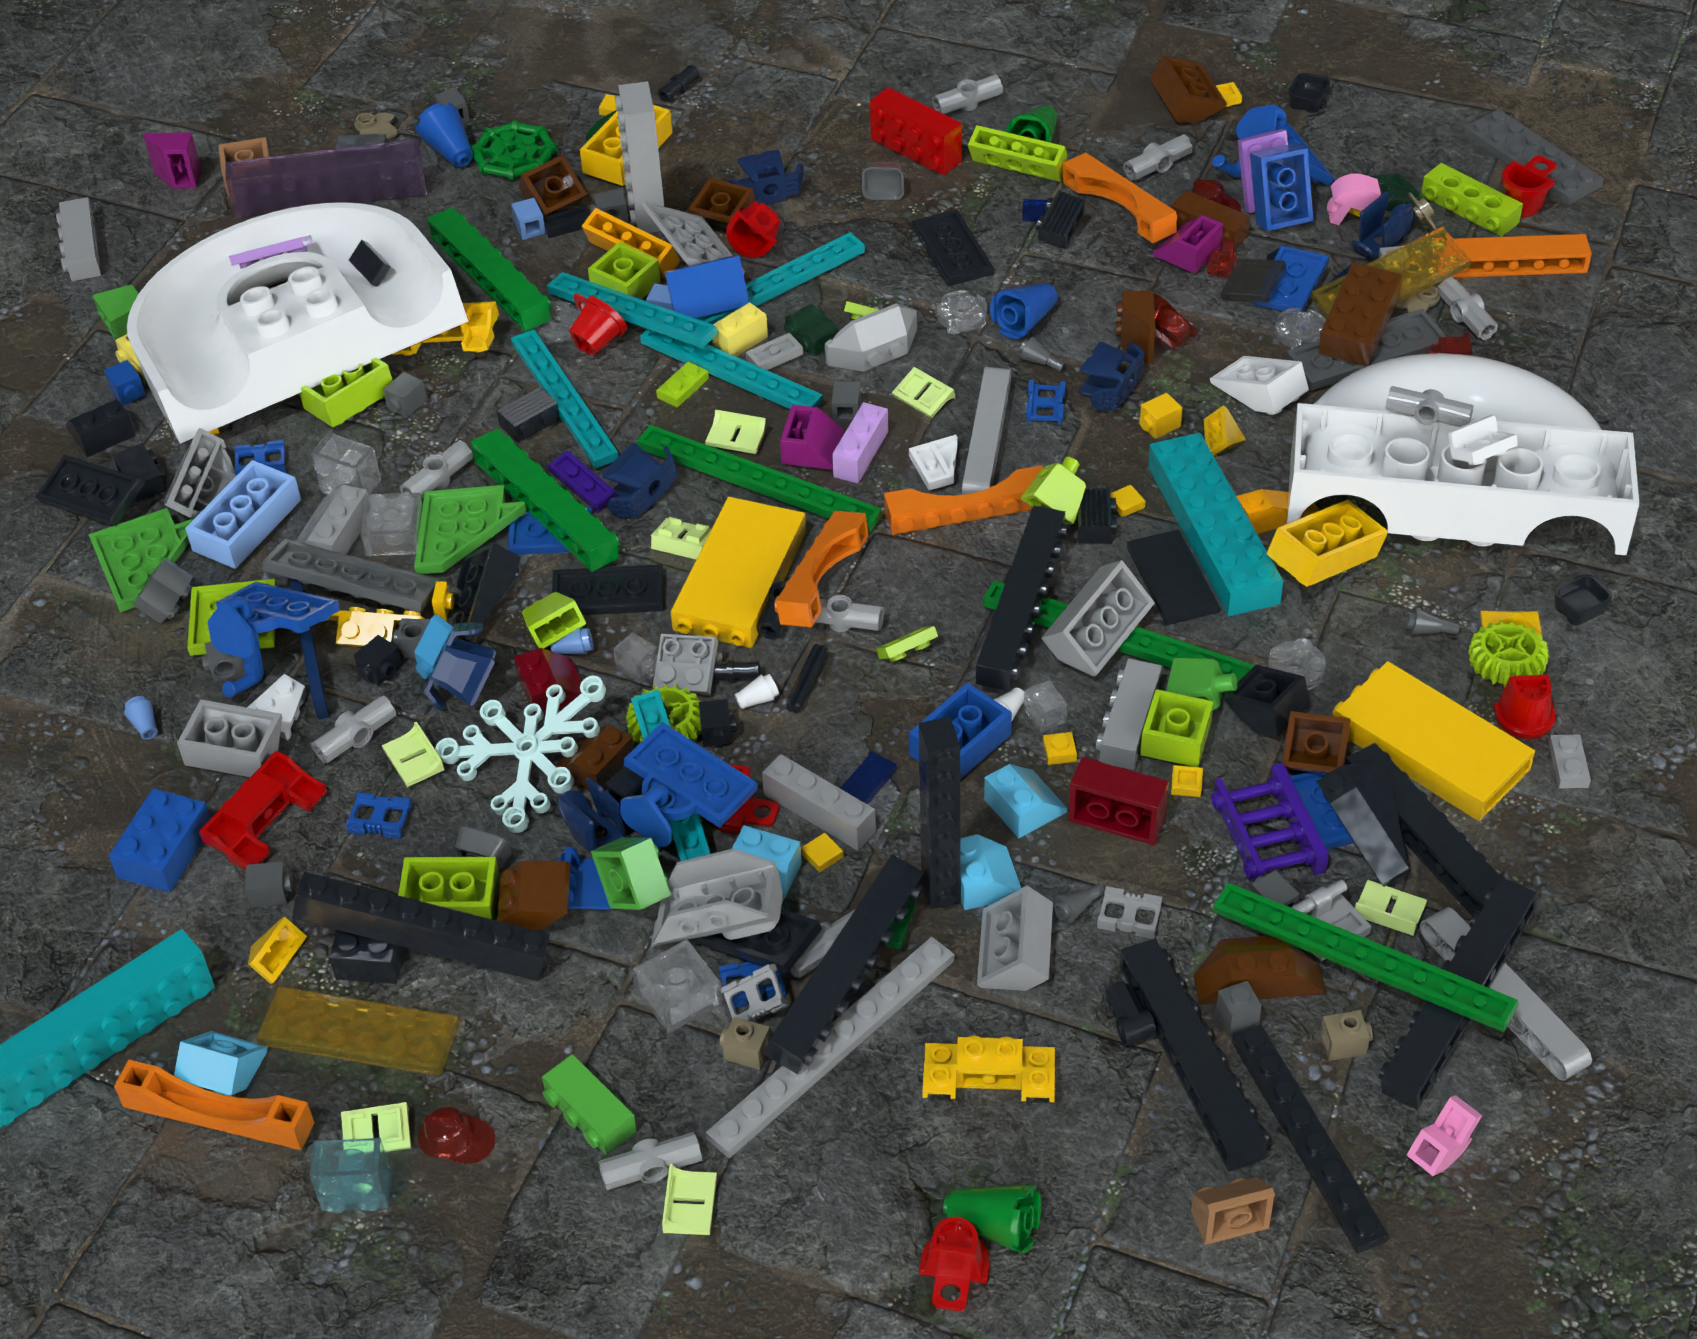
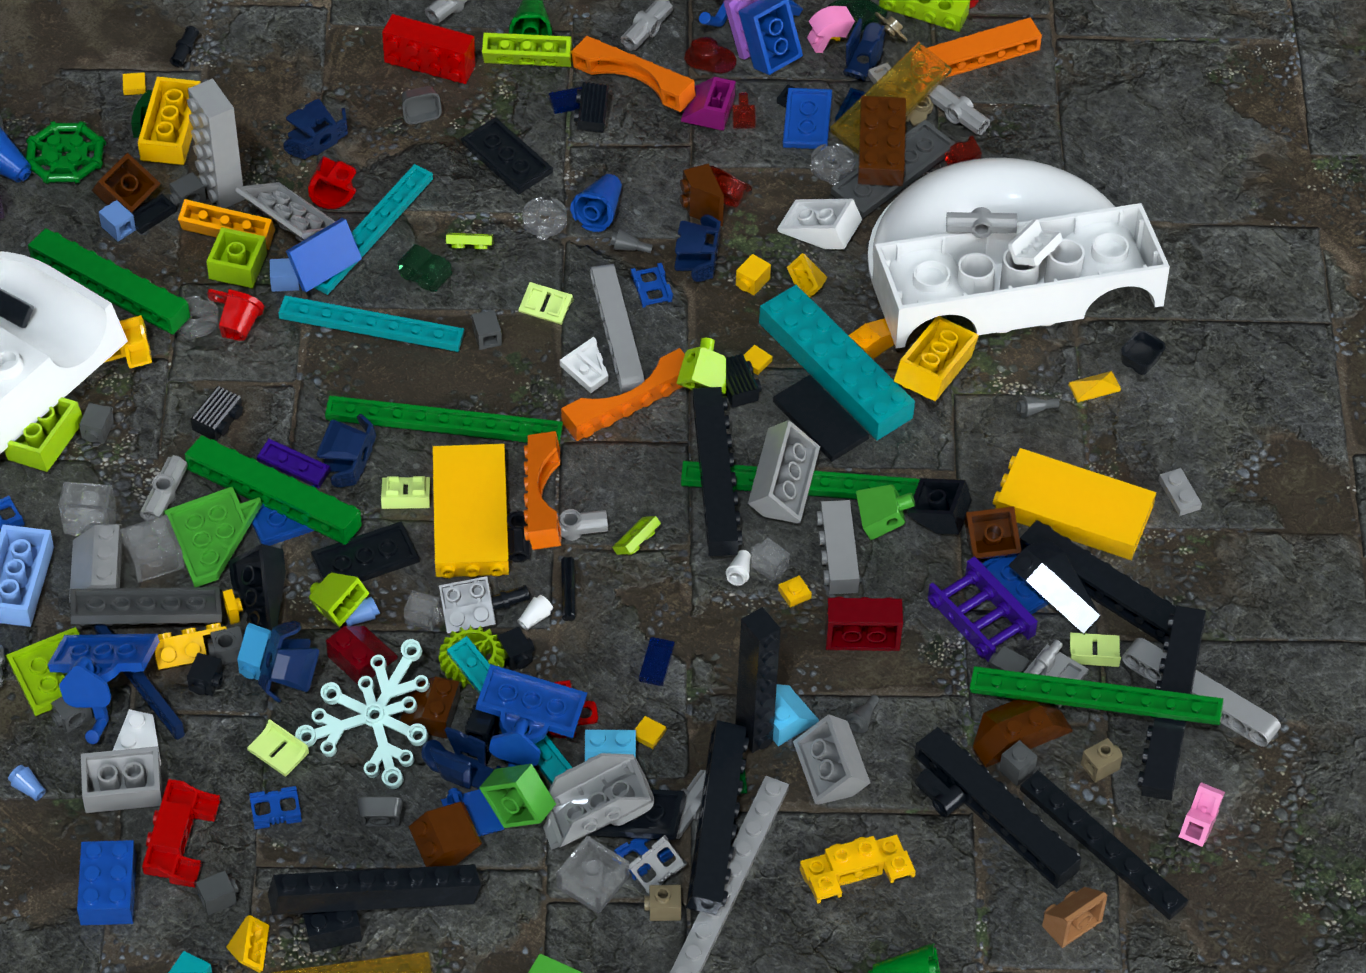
camera: 25 degrees left, 5 degrees up
light grey piece [311,695,397,764] -> none
lime brick [398,857,500,920] -> none
teal plate [511,329,619,469] -> none
teal plate [546,272,718,348] -> none
lime plate [656,361,709,408] -> none
reddish brown slope [688,178,755,223] -> none
yellowish green piece [705,410,767,454] -> none
light yellow brick [712,302,768,357] -> none
light grey plate [746,333,803,370] -> none
light grey brick [762,754,876,851] -> none
magenta slope [780,405,845,470] -> none
light grey wedge [825,303,917,372] -> none
lavender brick [832,402,888,483] -> none
blue brick [909,683,1012,779] -> none
medium azure slope [984,764,1068,839] -> none
light grey piece [1097,886,1162,939] -> none
lime brick [1140,689,1214,767] -> none
reddish brown brick [1171,190,1250,251] -> none
yellow tile [1171,765,1203,797] -> none
clear smoke tile [1220,258,1286,303] -> none
clear plate [1268,638,1326,690] -> none
lime gear [1468,620,1549,688] -> none
red container [1493,674,1555,739] -> none

